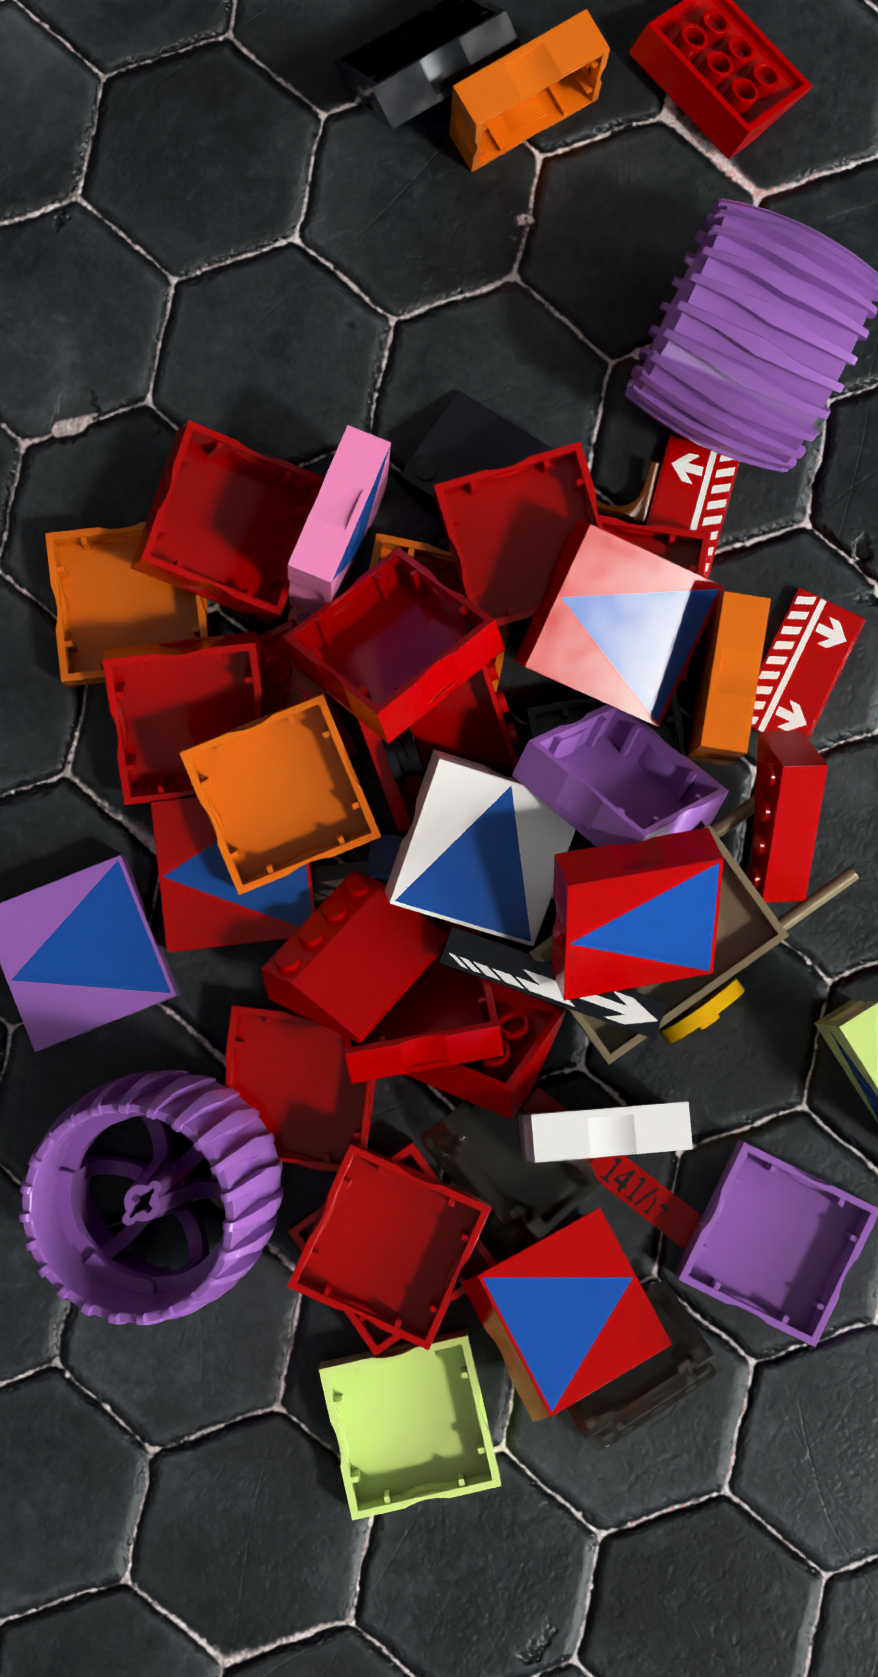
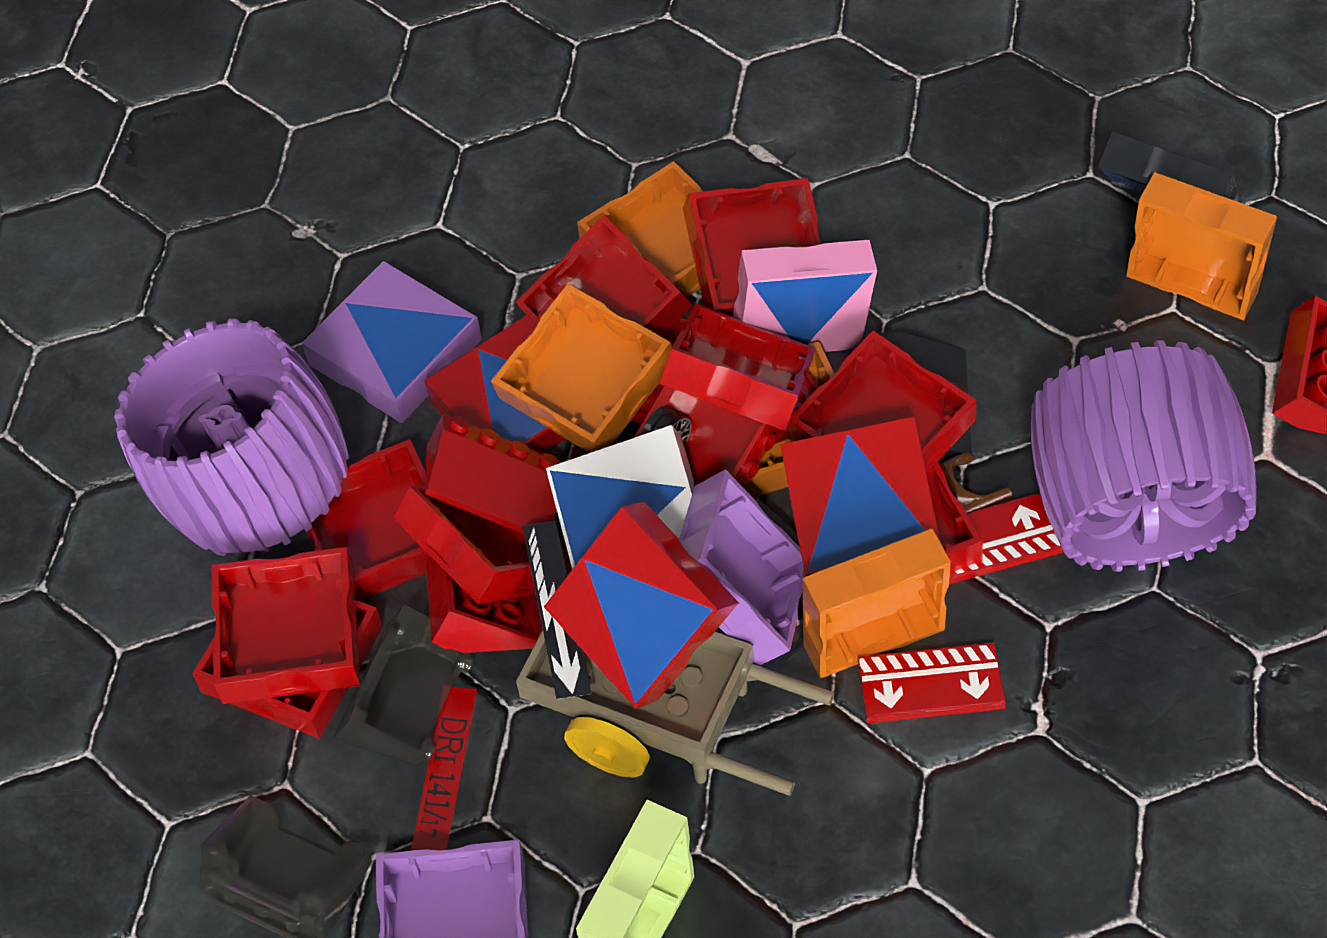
camera: 70 degrees right, 30 degrees down
yellowish green tile [319,1329,501,1520] -> none
tile [461,1208,673,1422] -> none
white tile [518,1102,693,1163] -> none
red wedge [748,731,828,903] -> none

